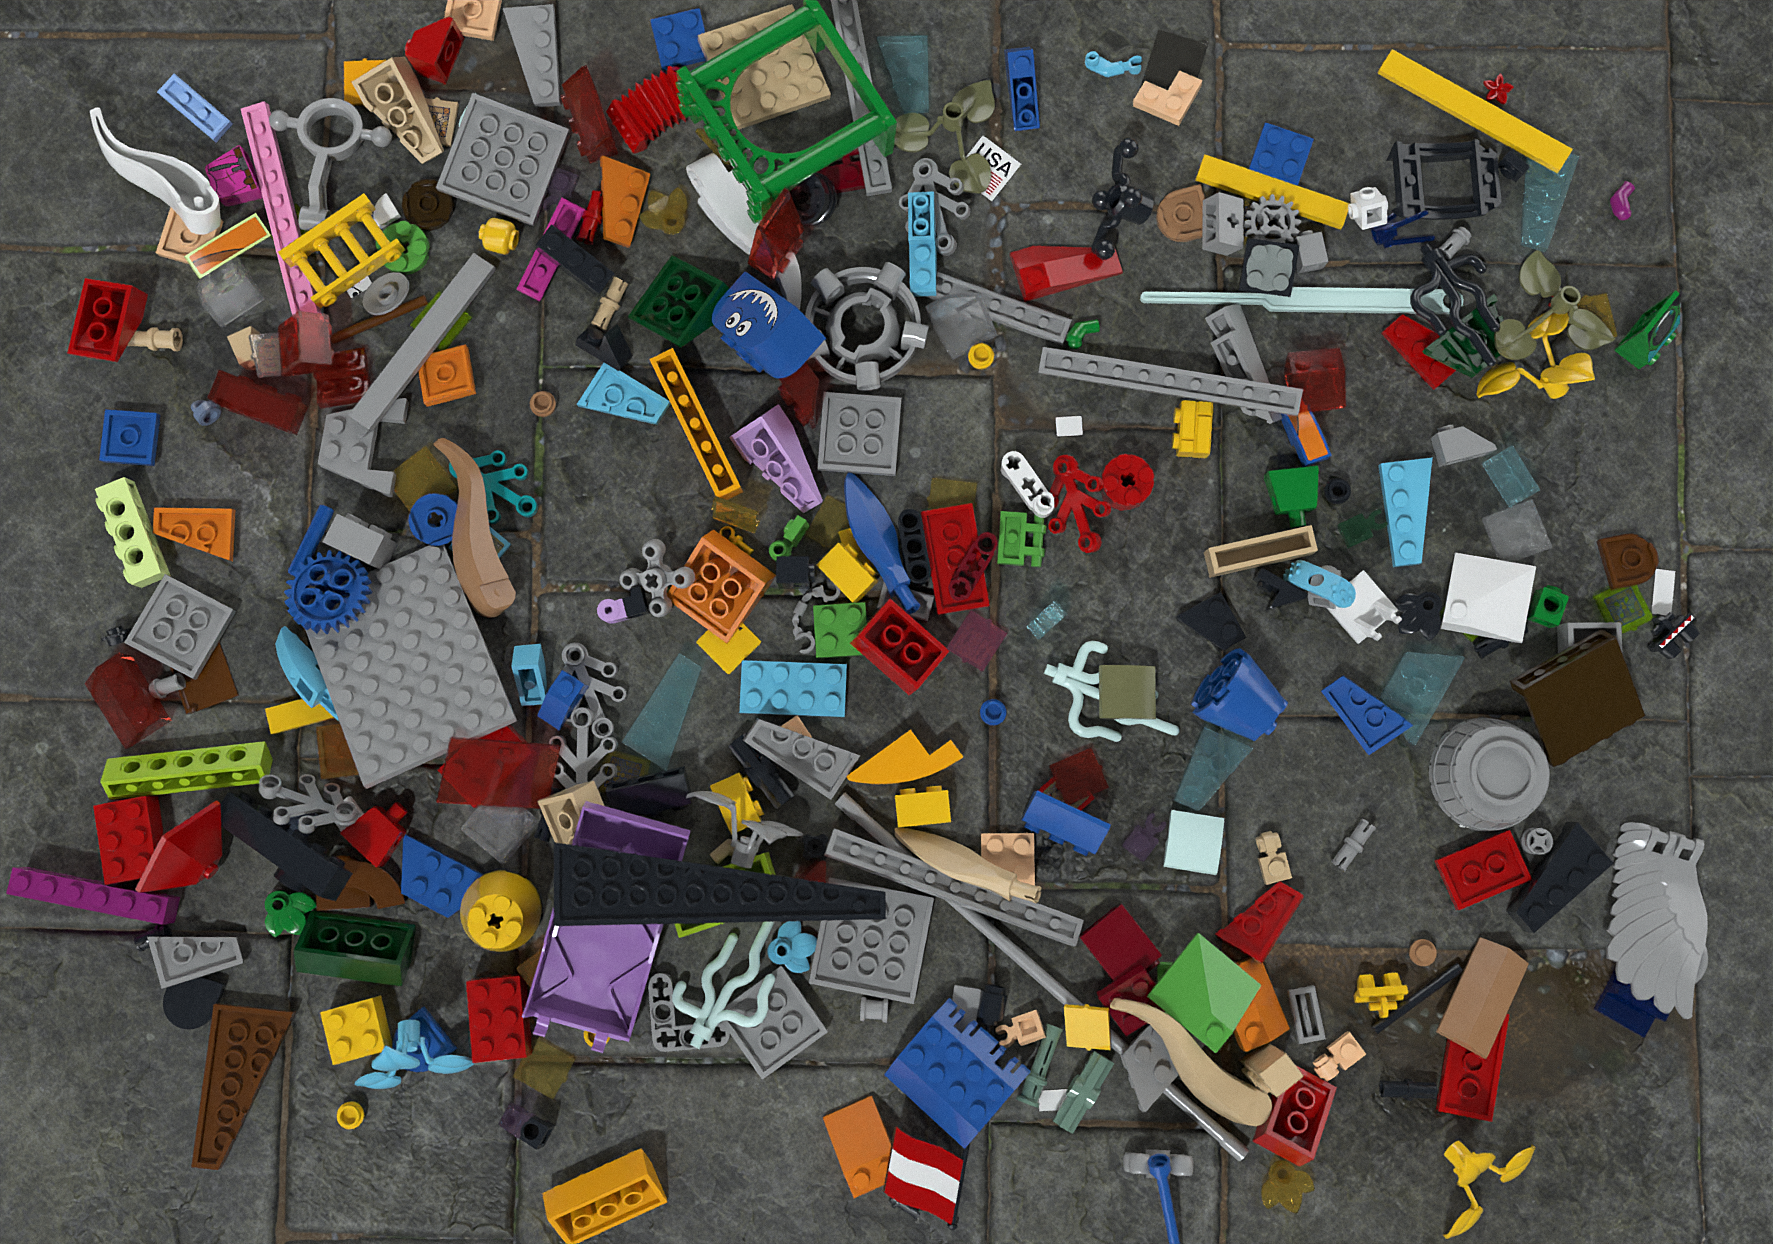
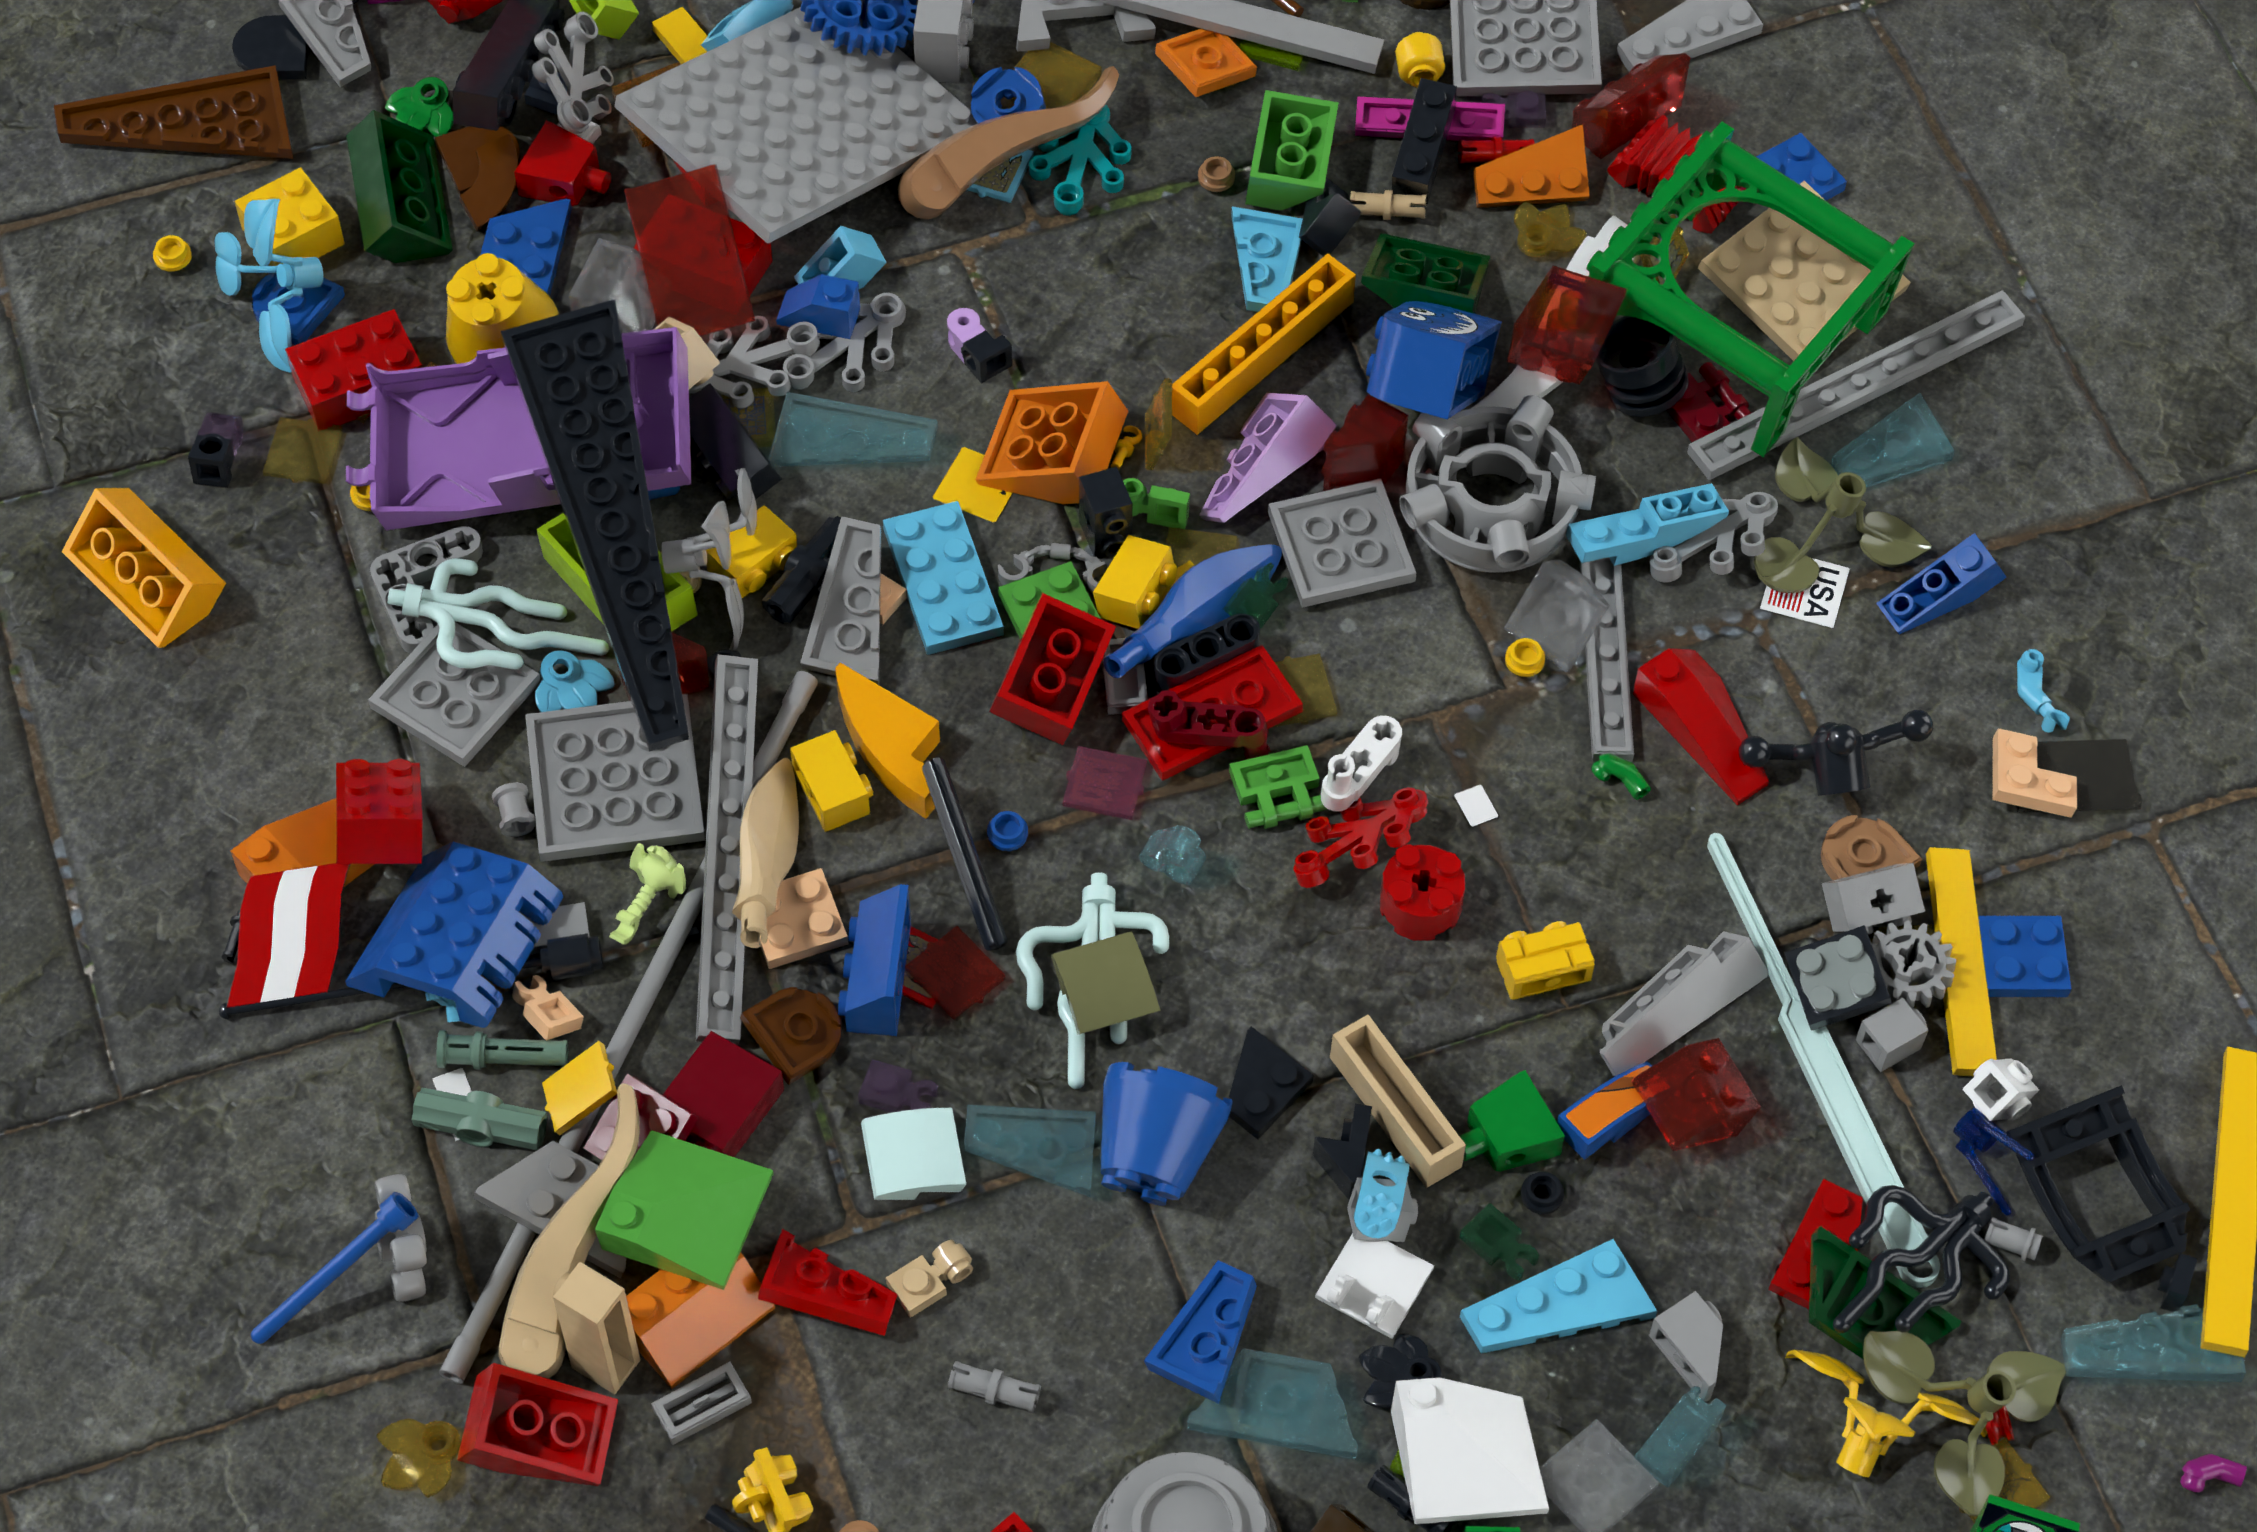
camera: 65 degrees right, 25 degrees down
light grey gear [619,539,695,618] -> none
light grey plate [1038,347,1303,416] -> none
light nougat plate [1313,1031,1366,1081] -> none
none -> red brick [336,759,423,864]
none -> yellowish green piece [609,843,686,945]
none -> reddish brown tile [740,987,842,1085]
none -> black axle [922,757,1008,951]
none -> clear green plate [1223,563,1289,630]
none -> bright green slope [1245,90,1339,211]

